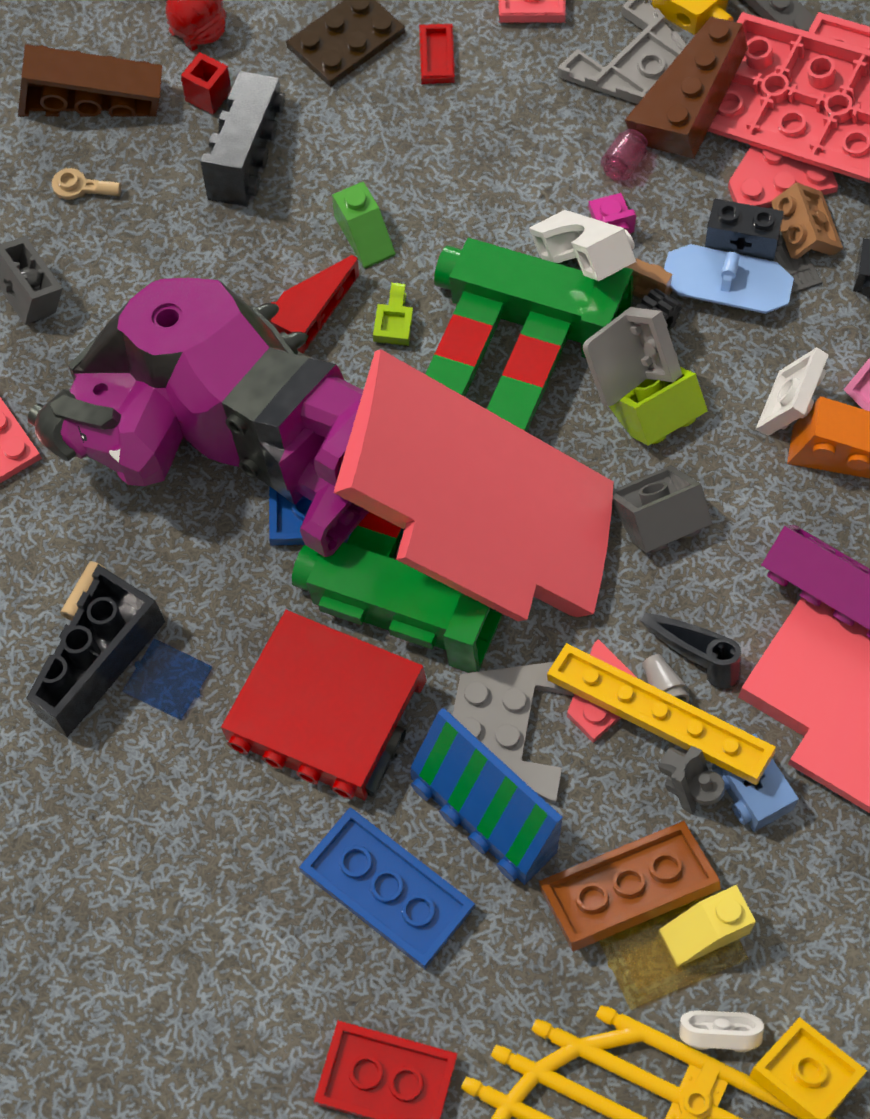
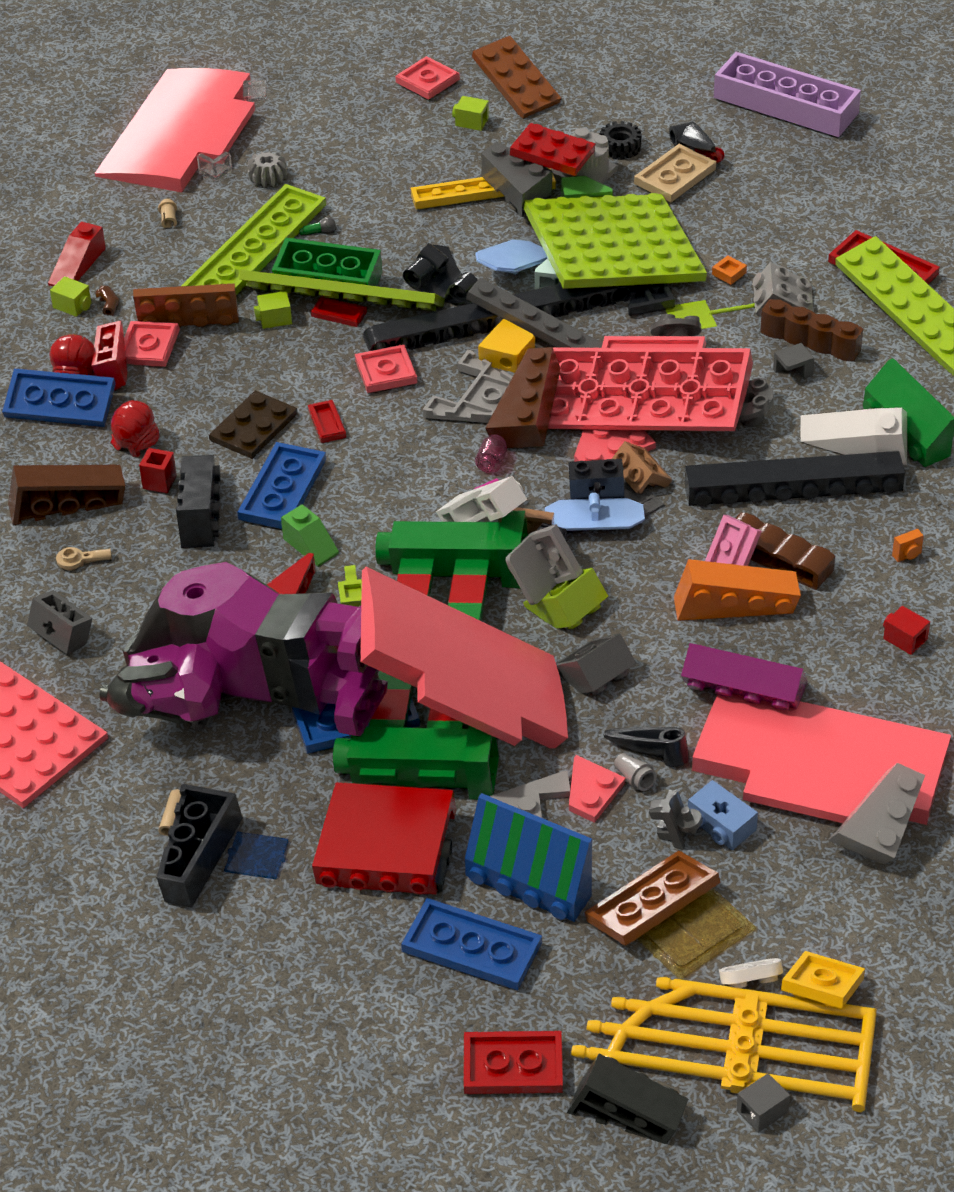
camera: 15 degrees left, 20 degrees down
yellow plate [547,643,776,785] -> none
light yellow slope [659,885,756,968] -> none
white plate [755,347,828,436] -> none
none -> blue plate [237,442,326,529]

